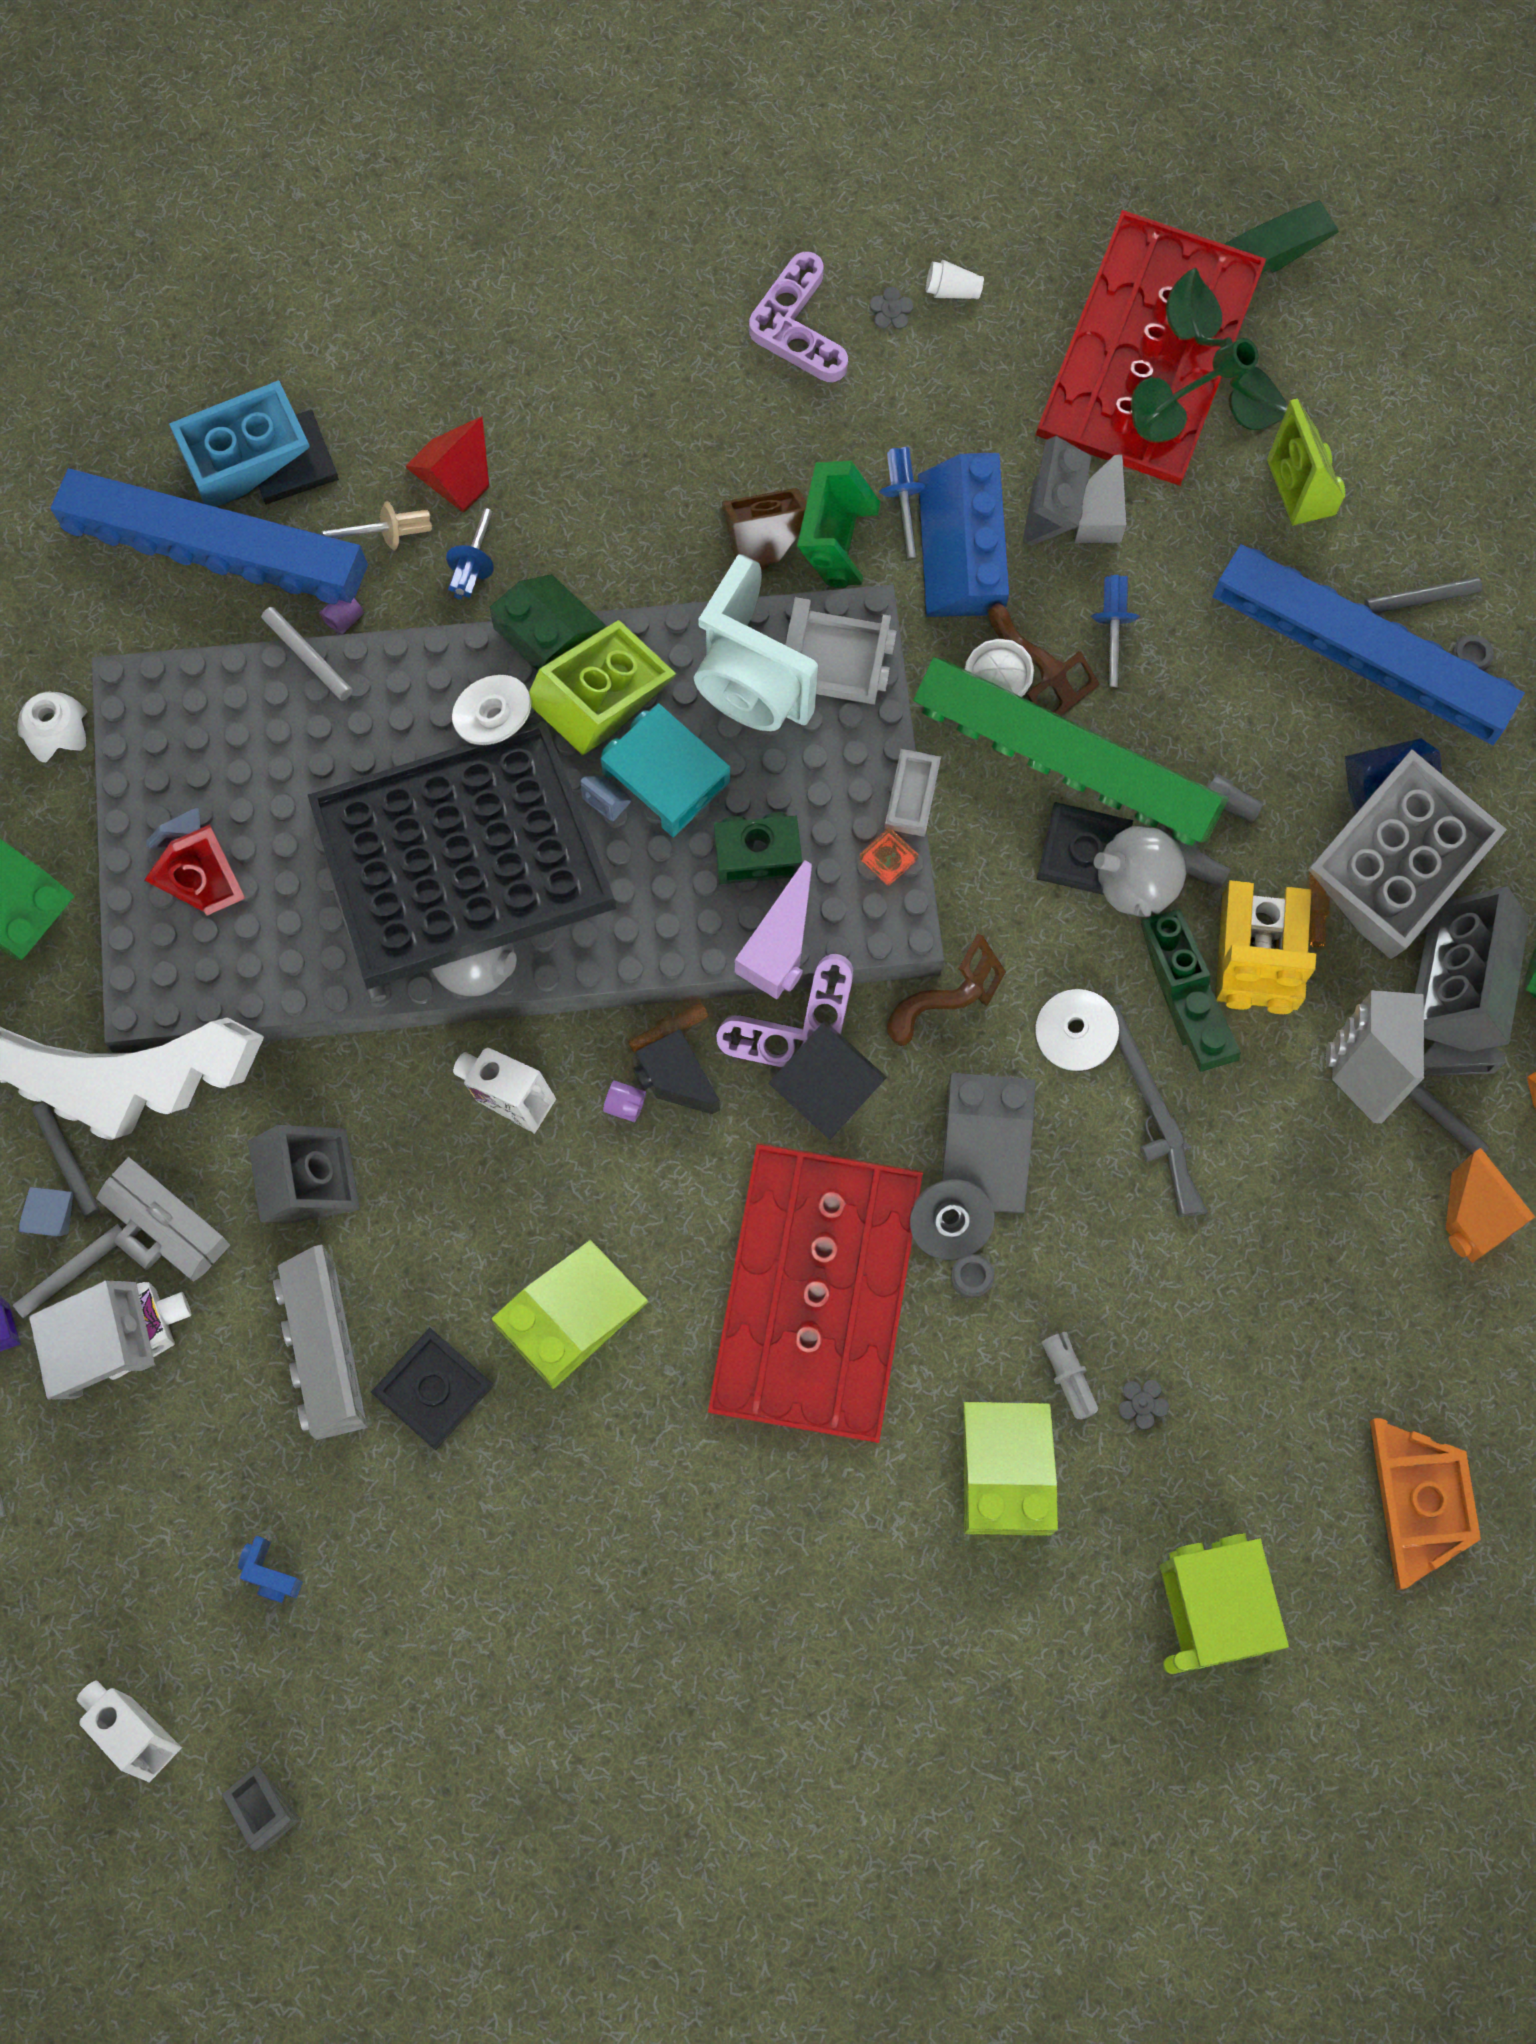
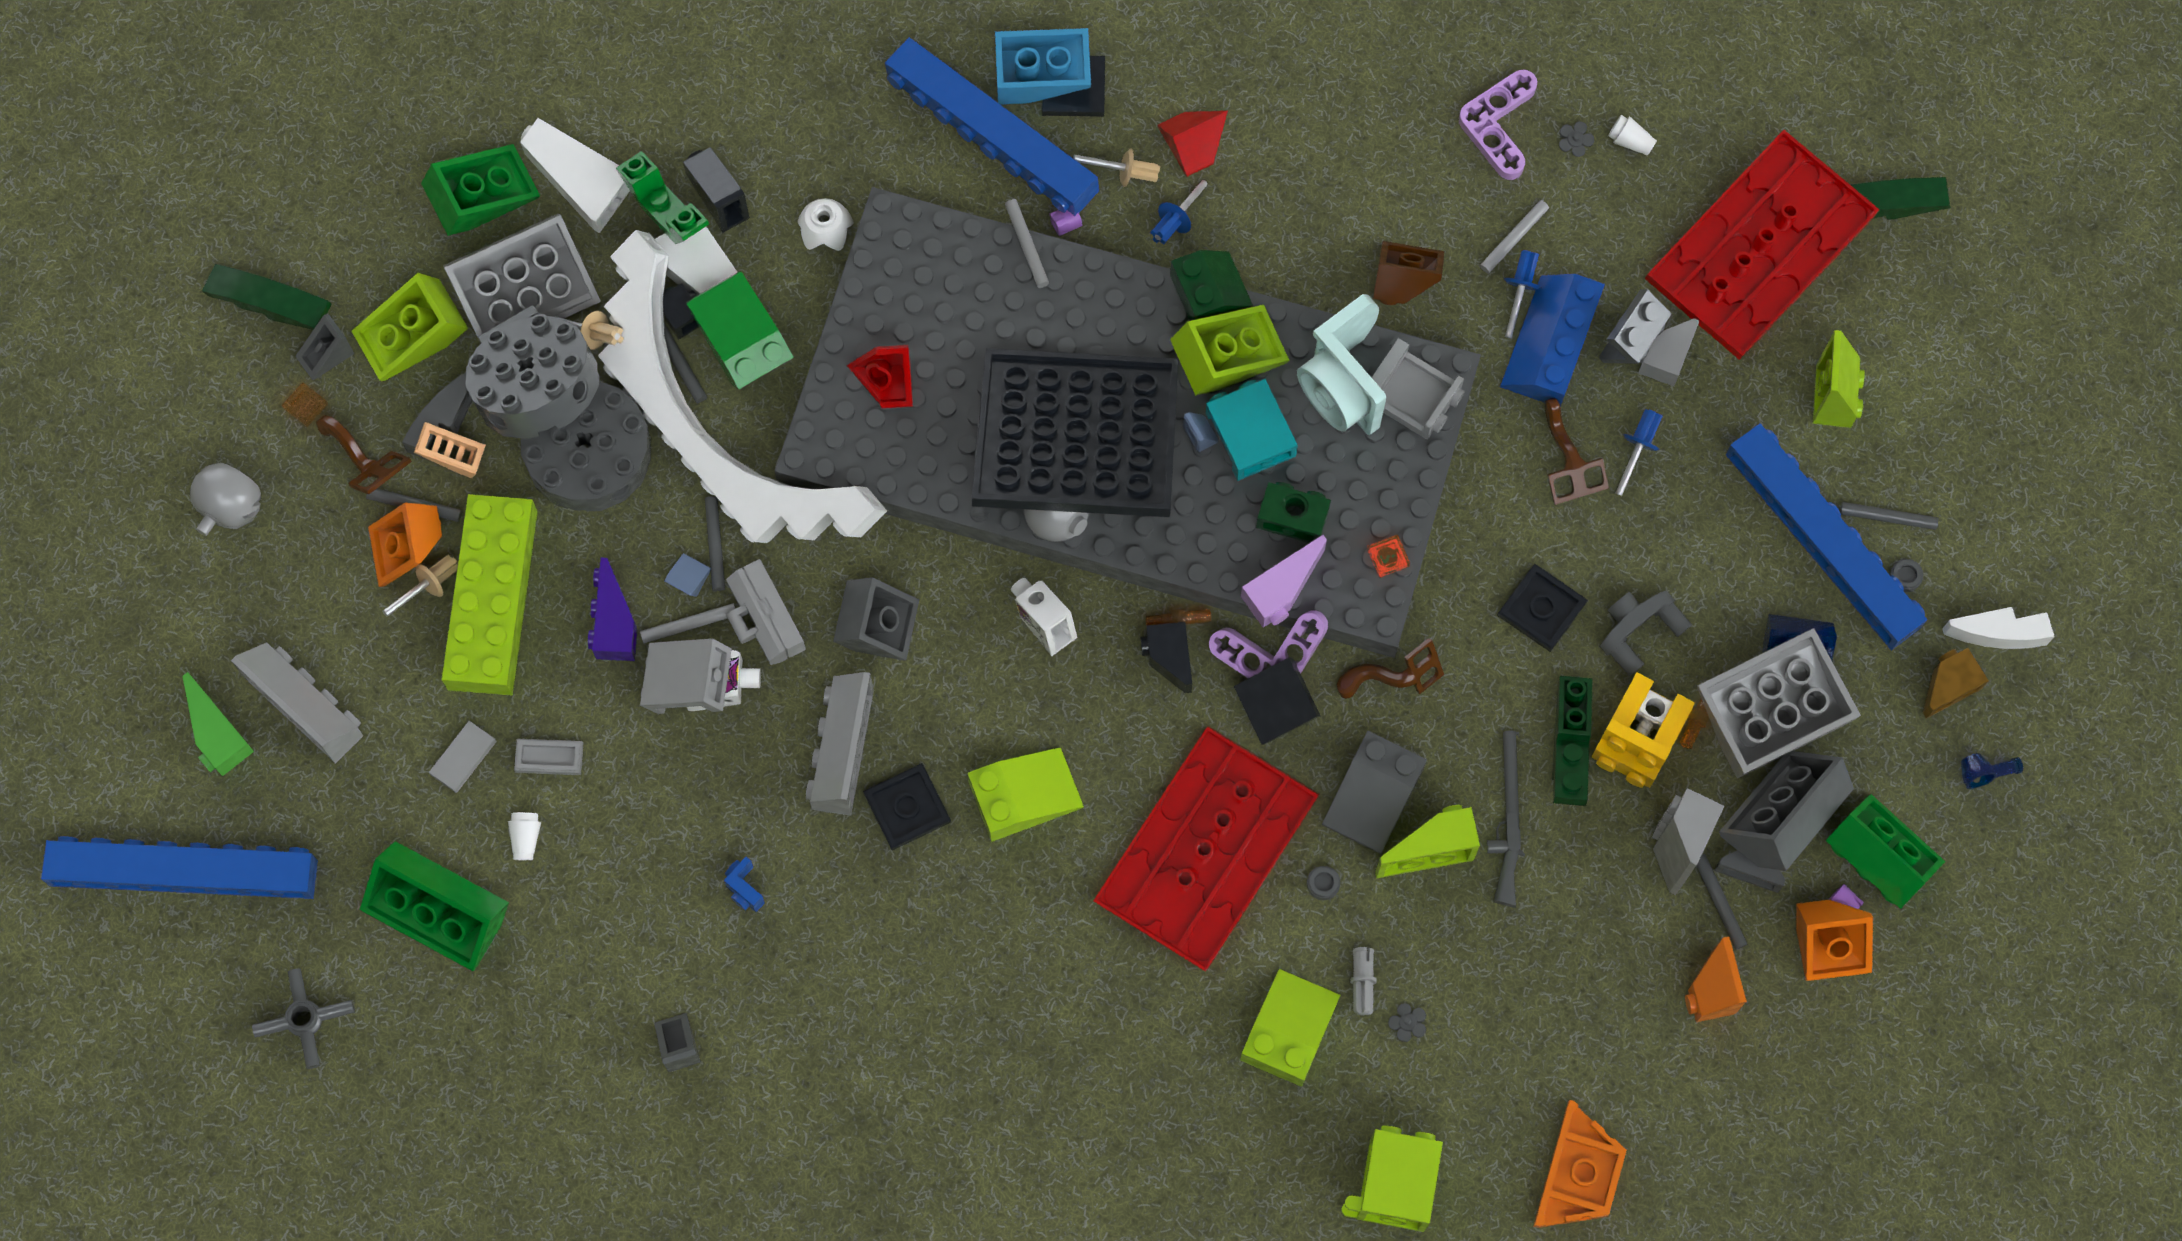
camera: 25 degrees right, 0 degrees up
white torso [77,1681,182,1782] -> none
sand blue slope [146,808,200,849] -> none
white dish [452,675,531,745] -> none
medium lavender hose [603,1080,646,1122] -> none
green panel [797,461,881,588] -> none
light grey tile [884,749,941,837] -> none
dark grey dish [910,1179,995,1260] -> none
green brick [913,657,1229,846] -> none
white hat [965,639,1034,697] -> none
white dish [1036,989,1119,1071] -> none
light grey piece [1094,826,1186,917] -> none
dark green plant [1131,268,1288,443] -> none
none -> lime slope [1375,805,1480,878]
none -> light grey bar [1479,200,1549,274]

